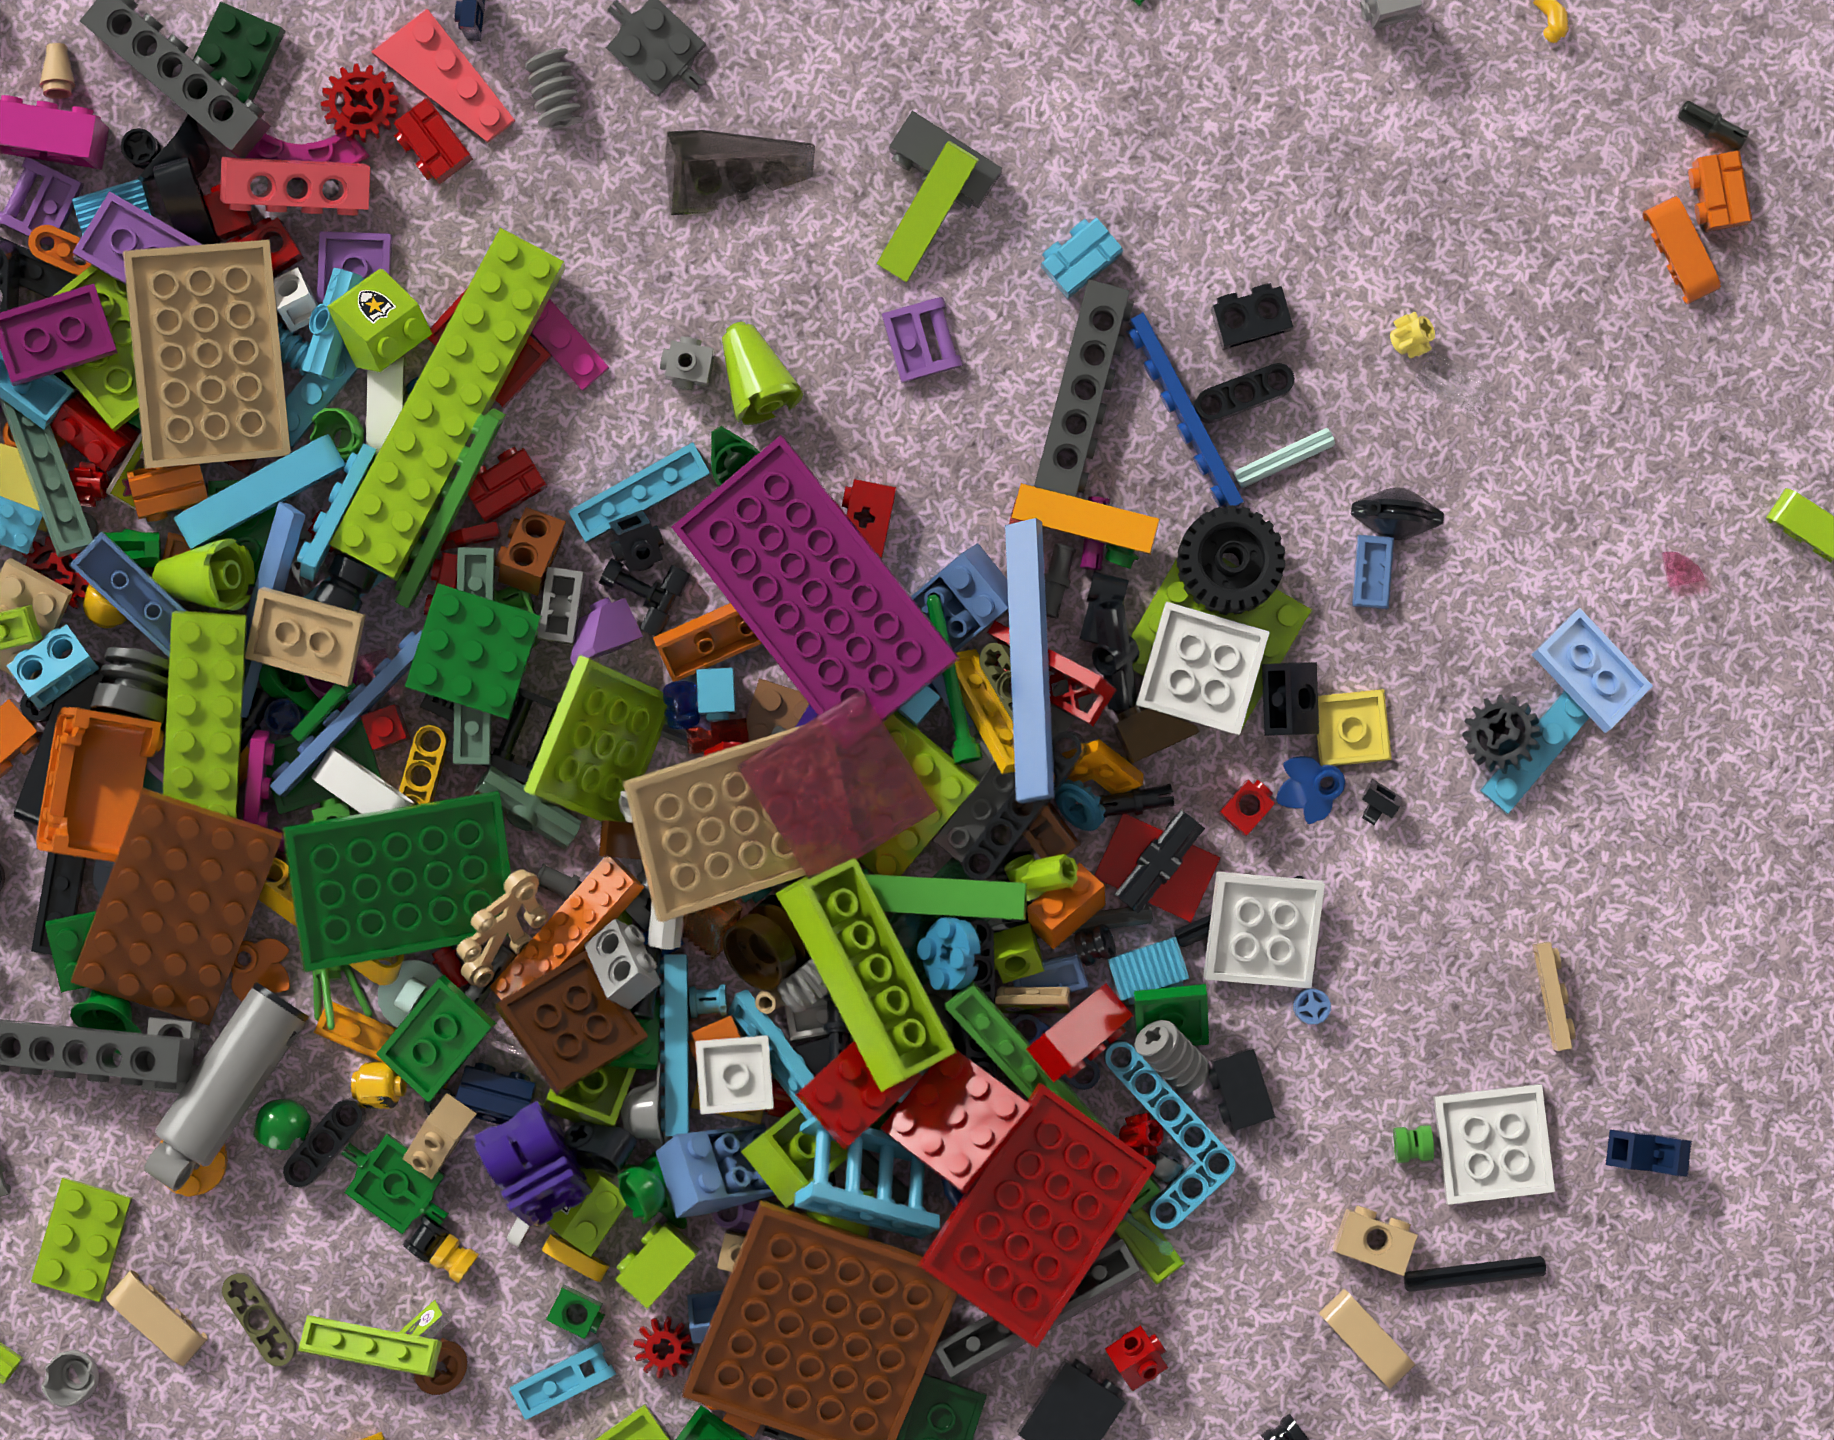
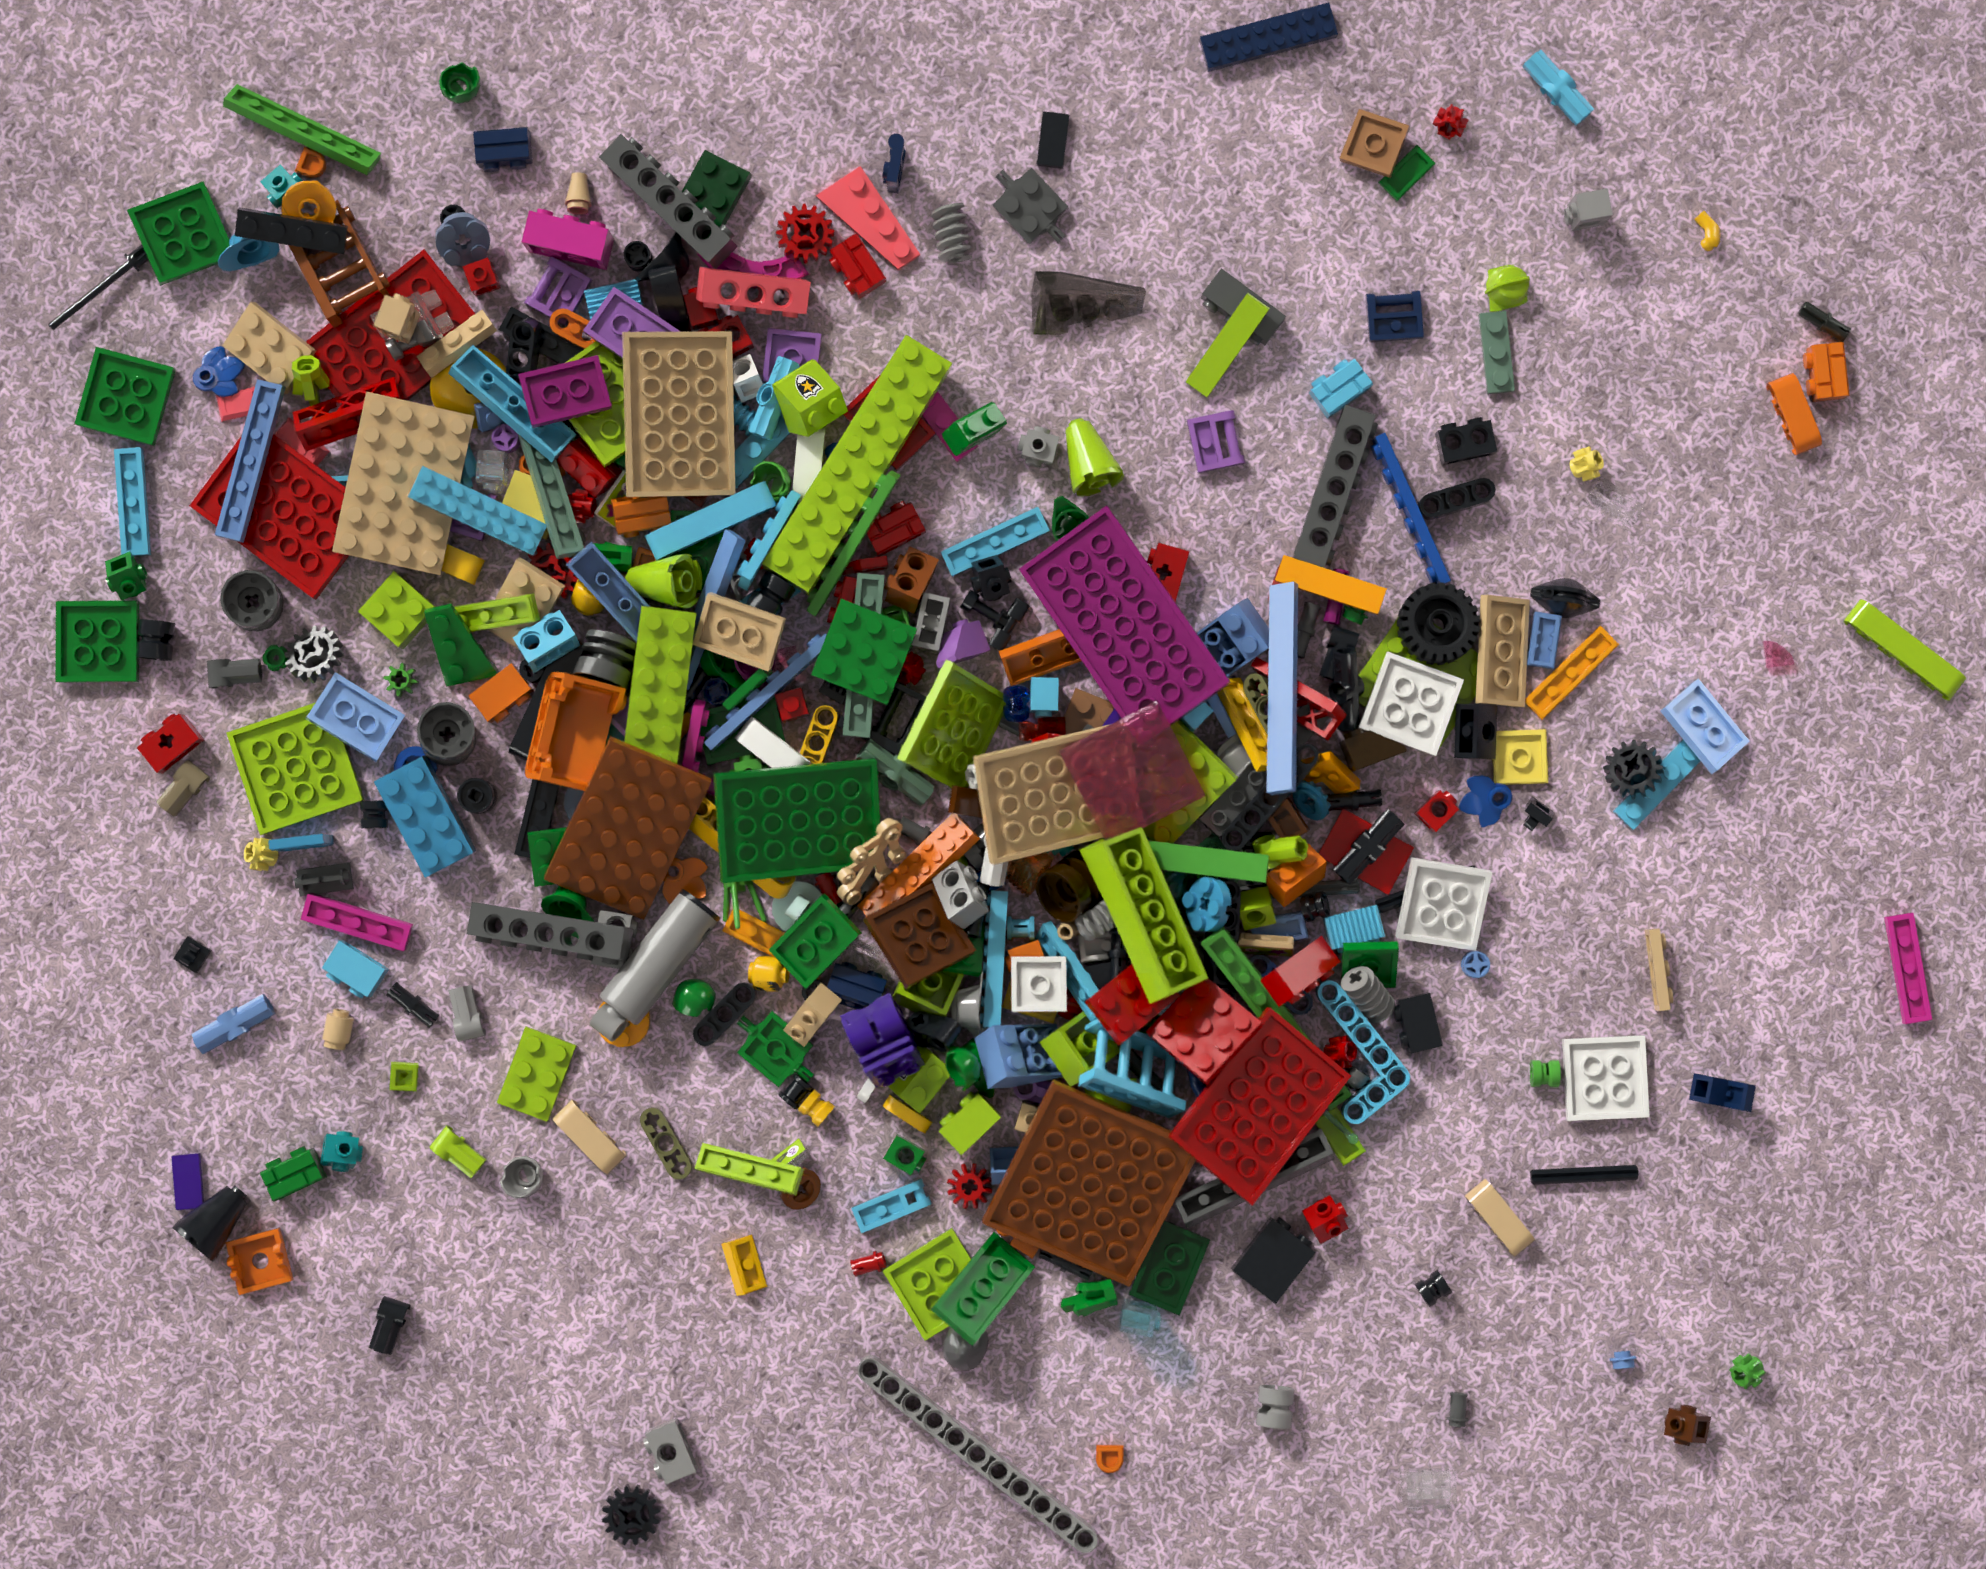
camera: 10 degrees right, 0 degrees up
green piece [927,595,983,765] -> none
light aqua axle [1234,428,1335,488] -> none
tan brick [1332,1205,1418,1276] -> none
none -> red gear [897,651,926,686]
none -> green brick [942,401,1007,456]
none -> dark blue plate [1365,290,1424,342]
none -> tan plate [1476,595,1530,707]
none -> sand green plate [1478,311,1515,394]
none -> lime piece [1484,265,1530,312]
none -> light orange tile [1525,625,1619,720]

